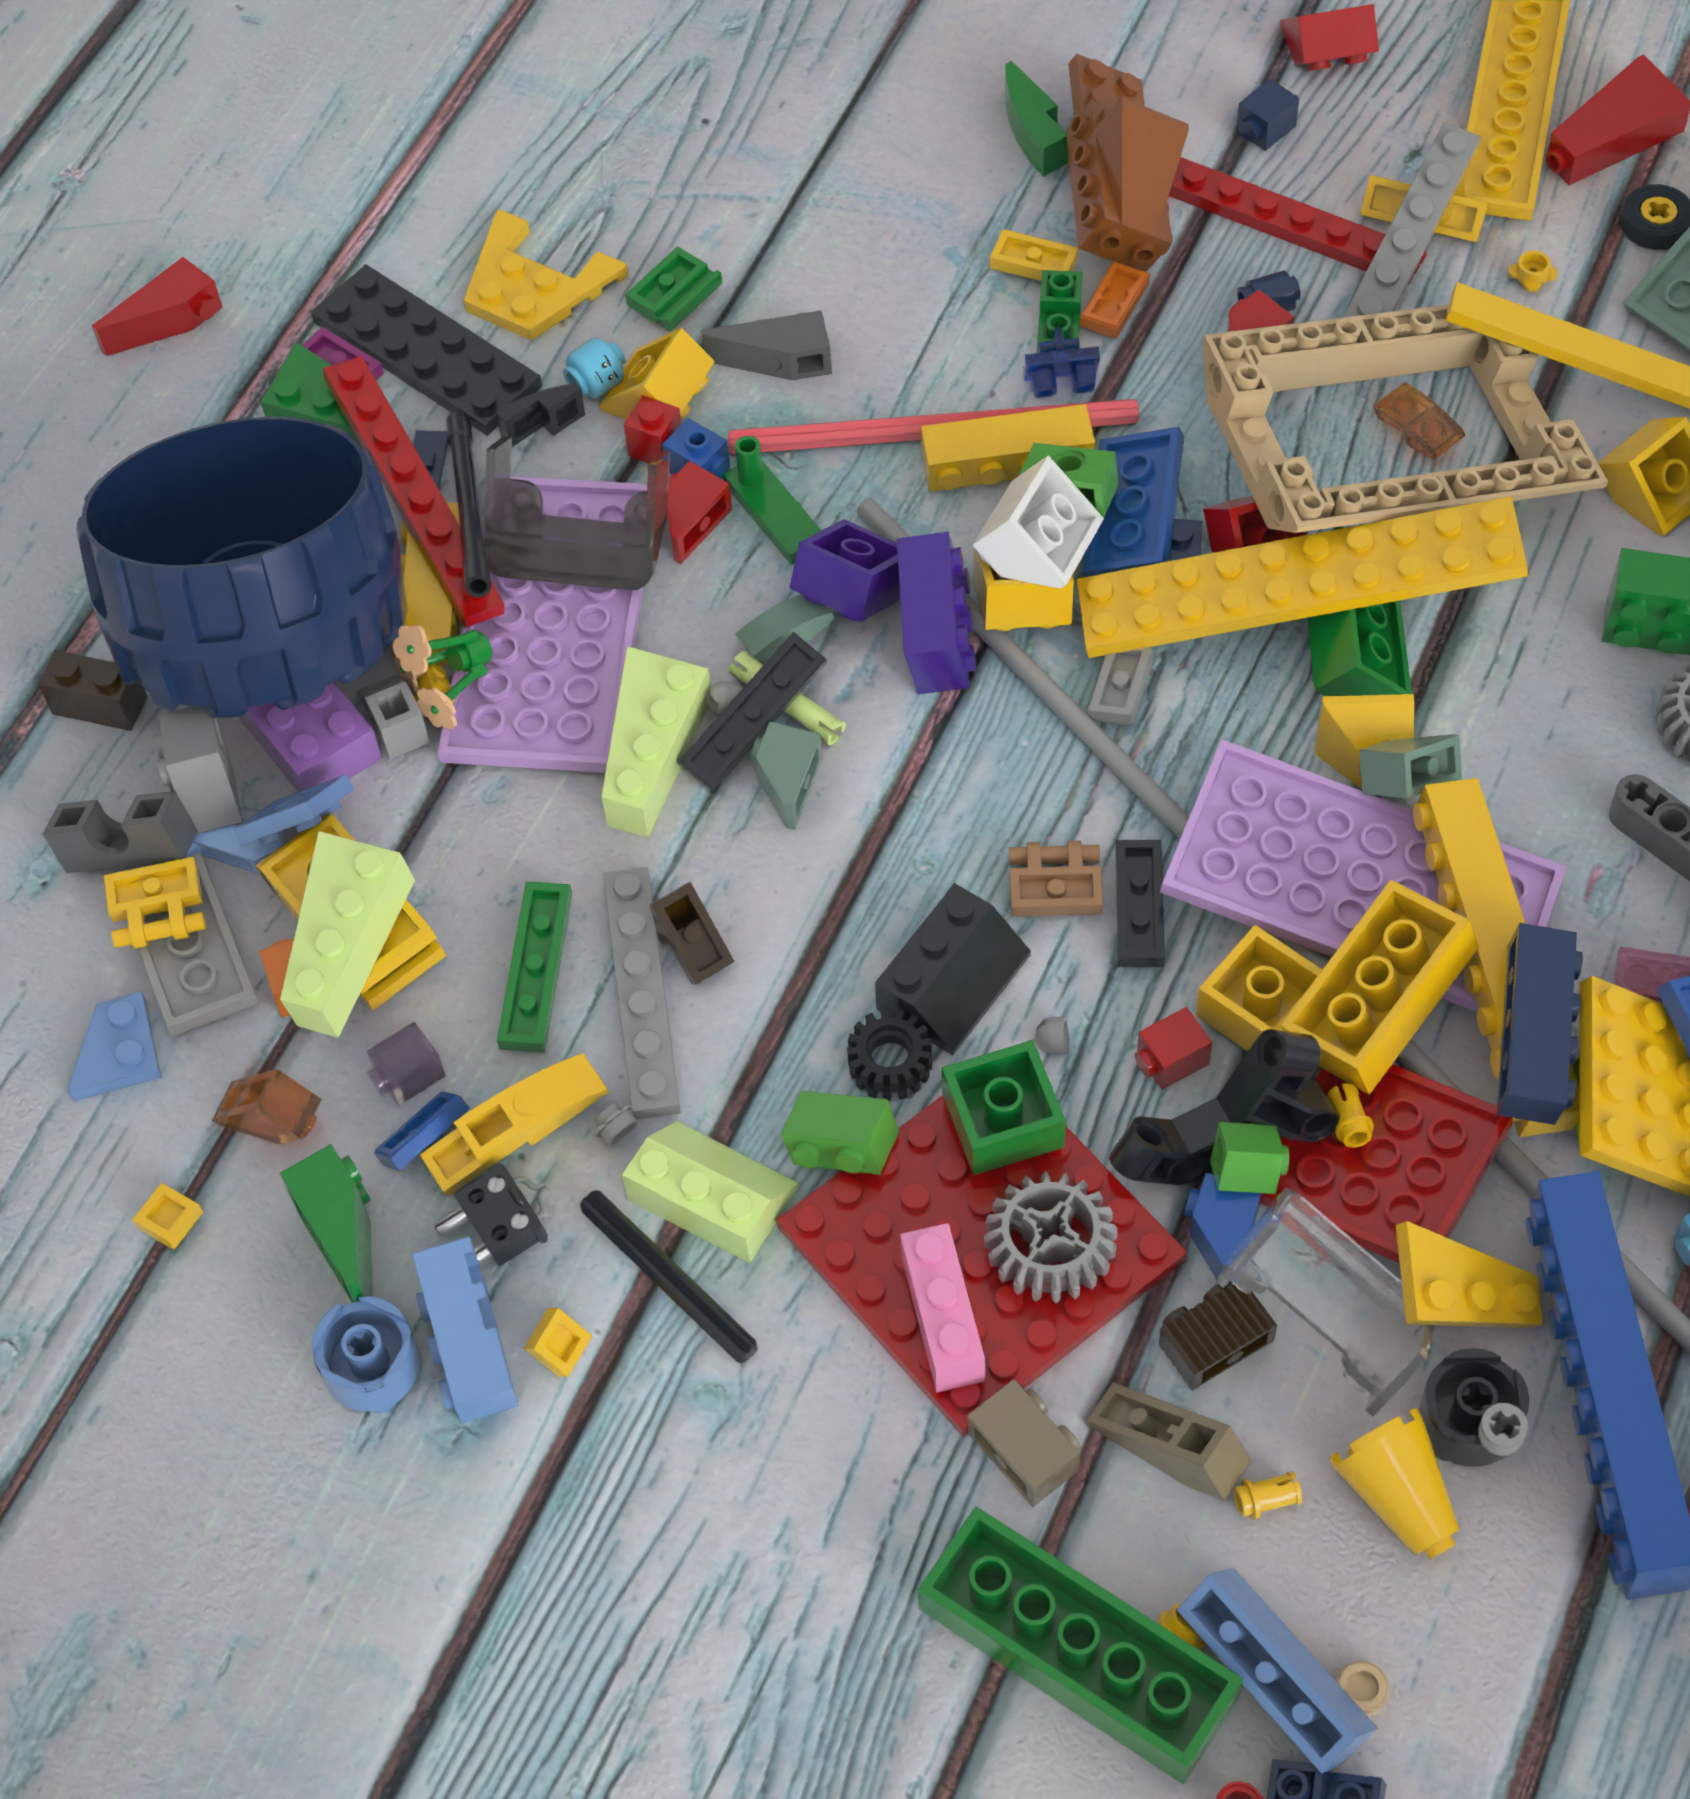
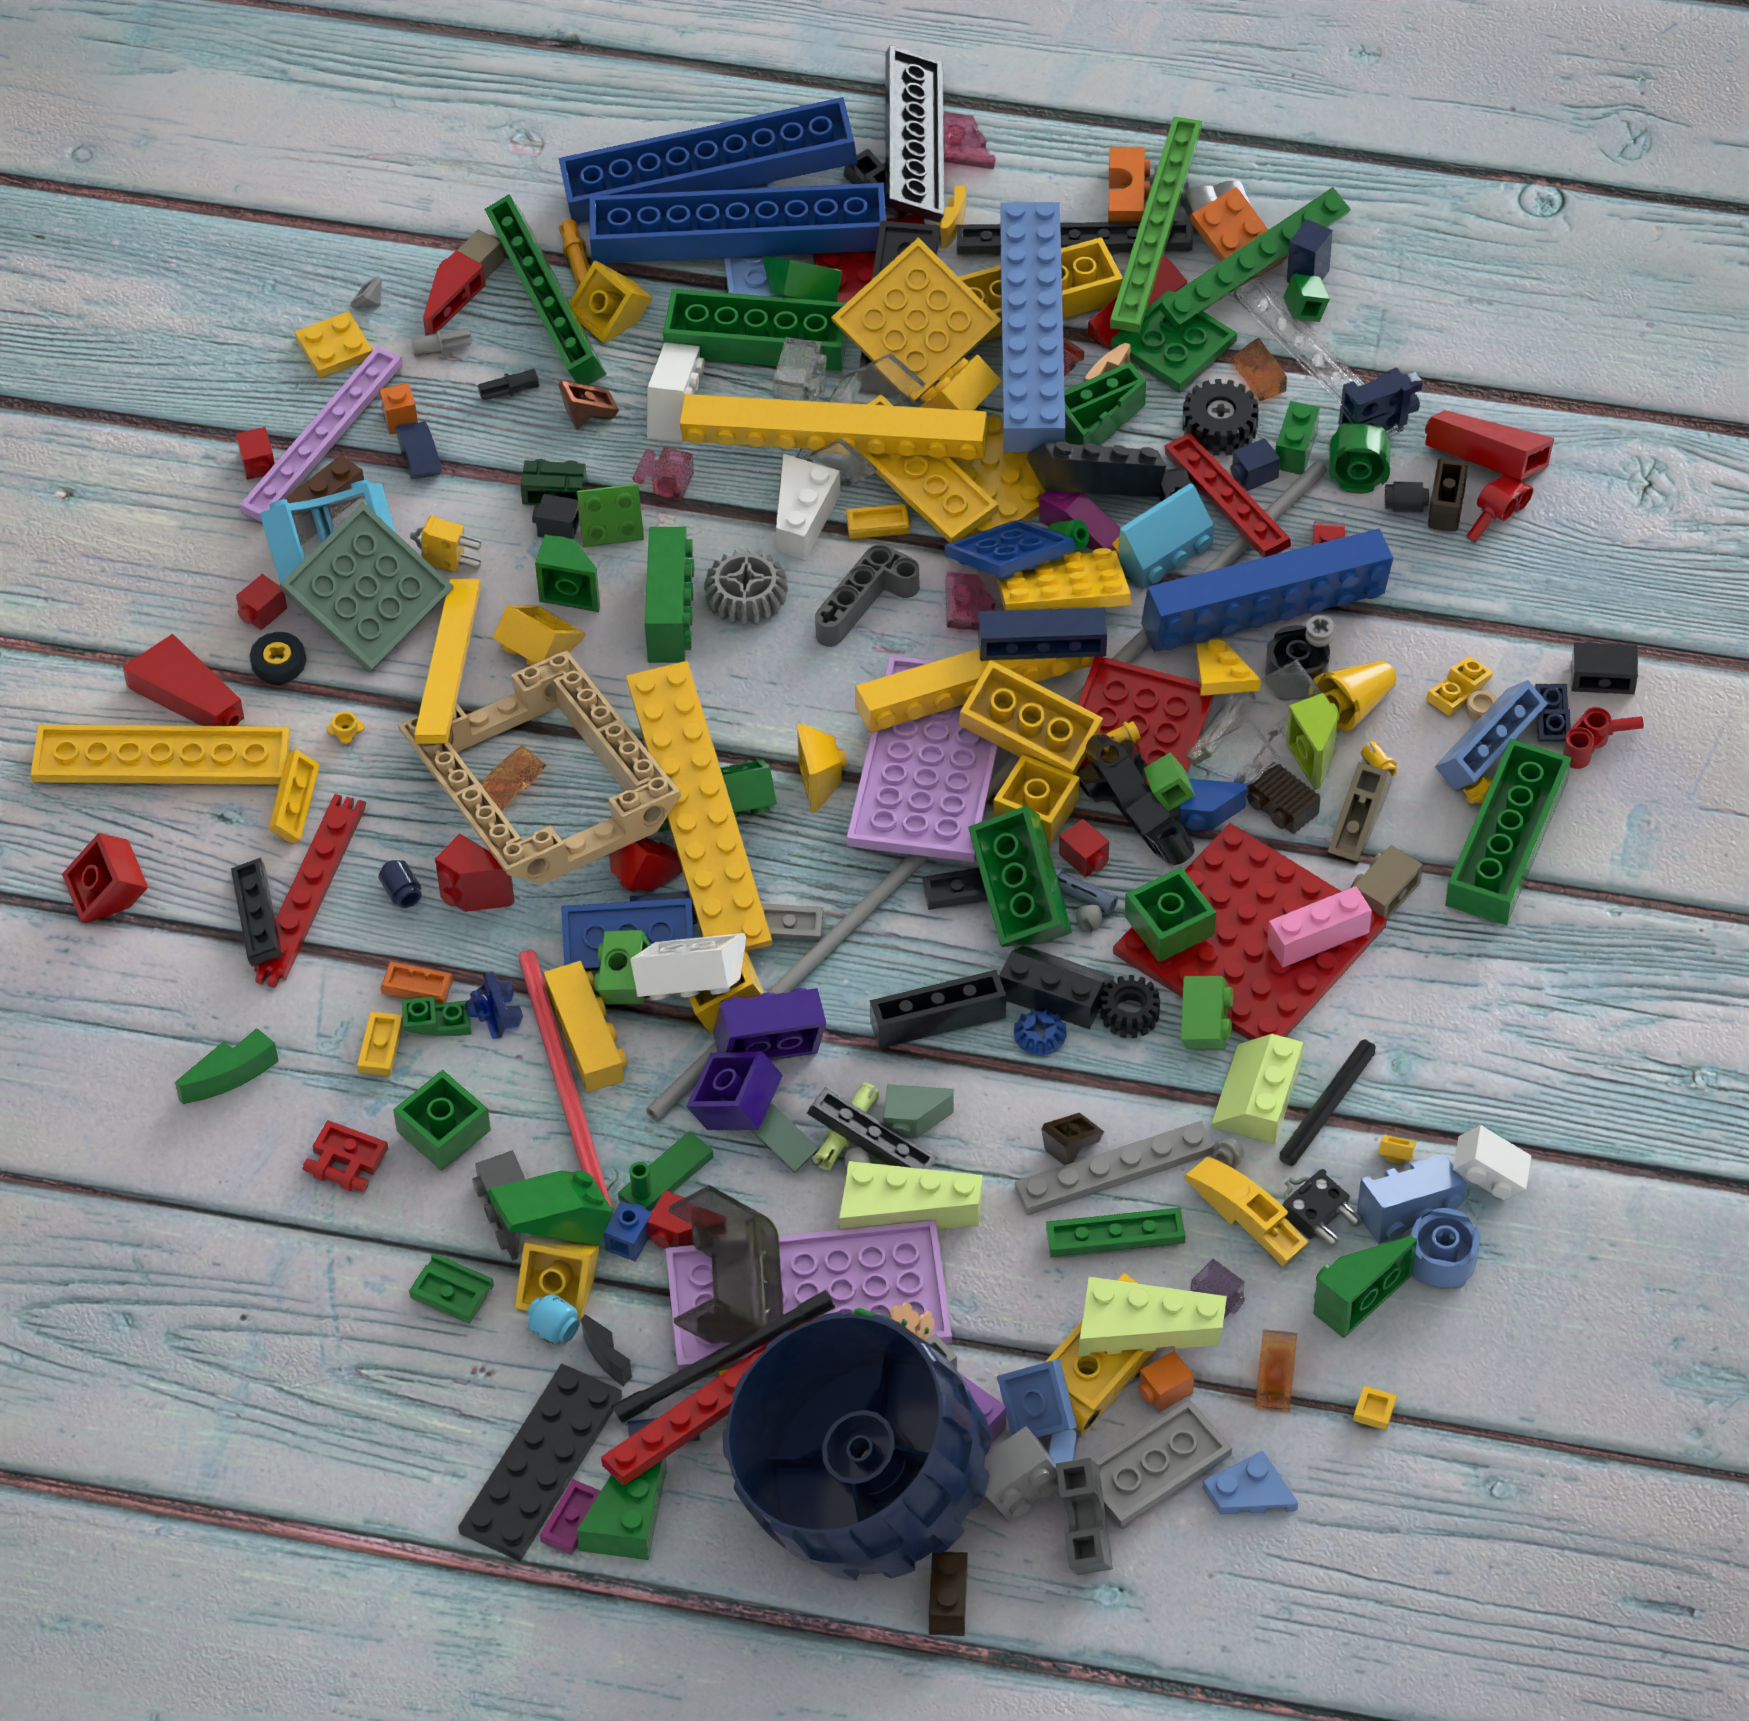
camera: 105 degrees left, 5 degrees down
red slope [92,257,223,356] -> none
yellow plate [104,857,207,949] -> none
blue plate [374,1091,470,1171] -> none
yellow wing [463,209,629,341] -> none
red brick [623,395,682,469] -> none
light grey gear [984,1171,1117,1303] -> none
medium nougat plate [1009,841,1103,917] -> none
dark orange wedge [1066,53,1189,272] -> none
dark blue brick [1236,79,1299,151] -> none
light grey plate [1344,122,1481,317] -> none
sand green slope [1359,734,1462,799] -> none
none -> black tile [231,857,282,967]
none -> red plate [303,1120,388,1193]
none -> green brick [393,1070,491,1171]
none -> green slope [487,1170,613,1246]
none -> black brick [870,970,1006,1049]
none -> green slope [968,805,1072,947]
none -> blue gear [1014,1008,1066,1055]
none -> sand blue pin [1055,867,1118,915]
none -> lime slope [1286,693,1340,790]
none -> yellow slope [1426,656,1493,717]
none -> white brick [1453,1125,1531,1200]

